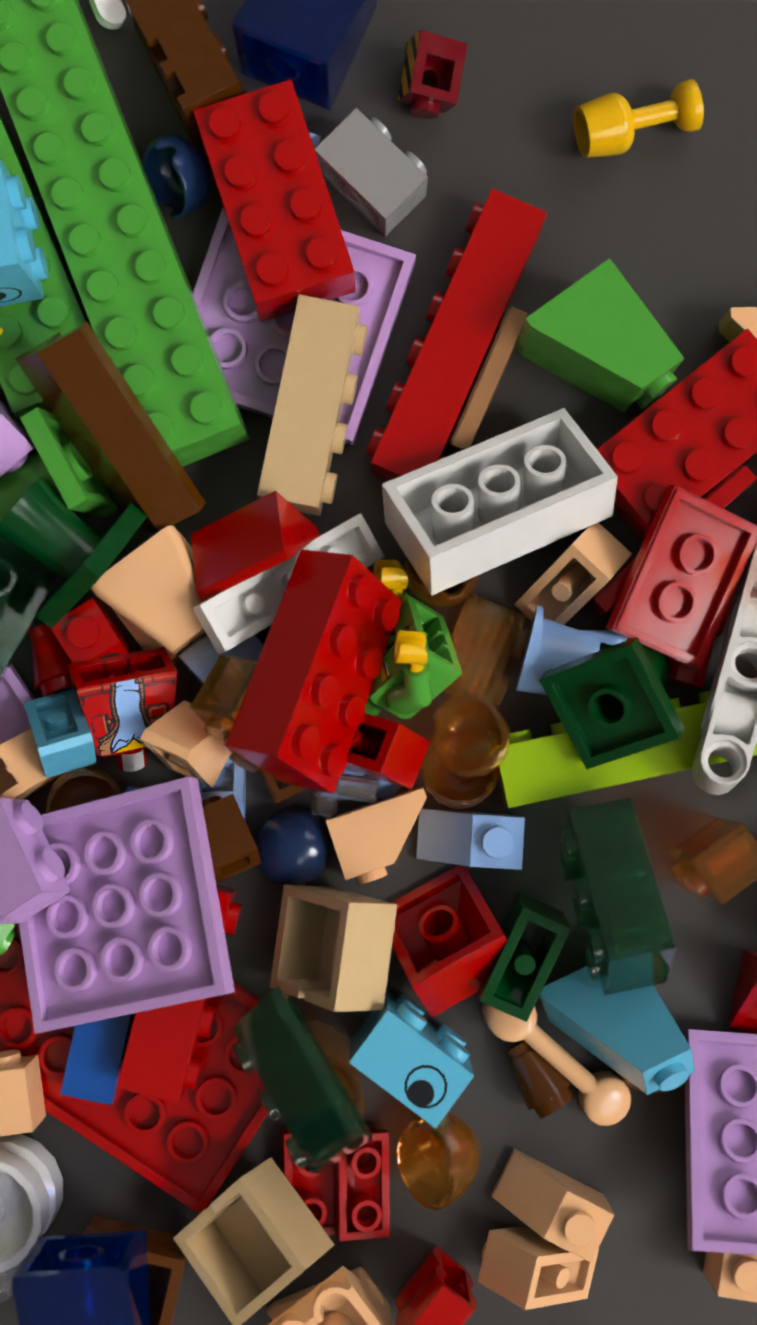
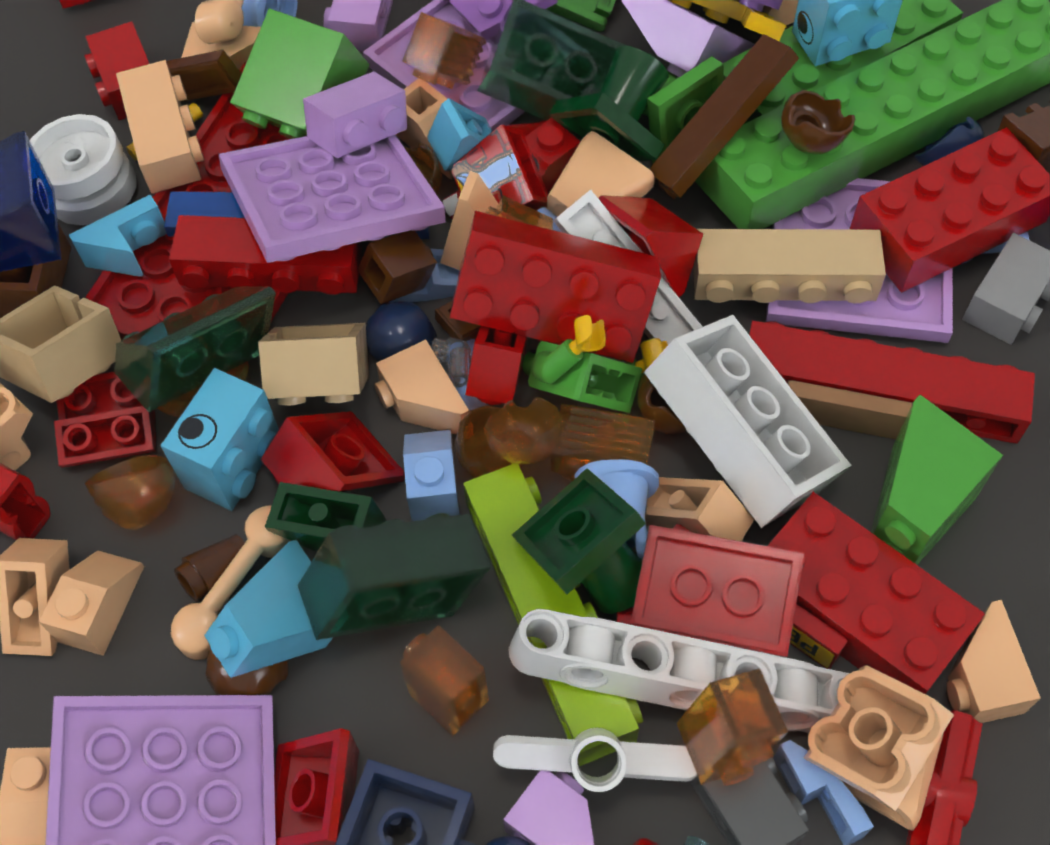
camera: 85 degrees right, 25 degrees down
none -> medium azure slope [69,195,167,276]
none -> reddish brown hair [781,90,856,154]

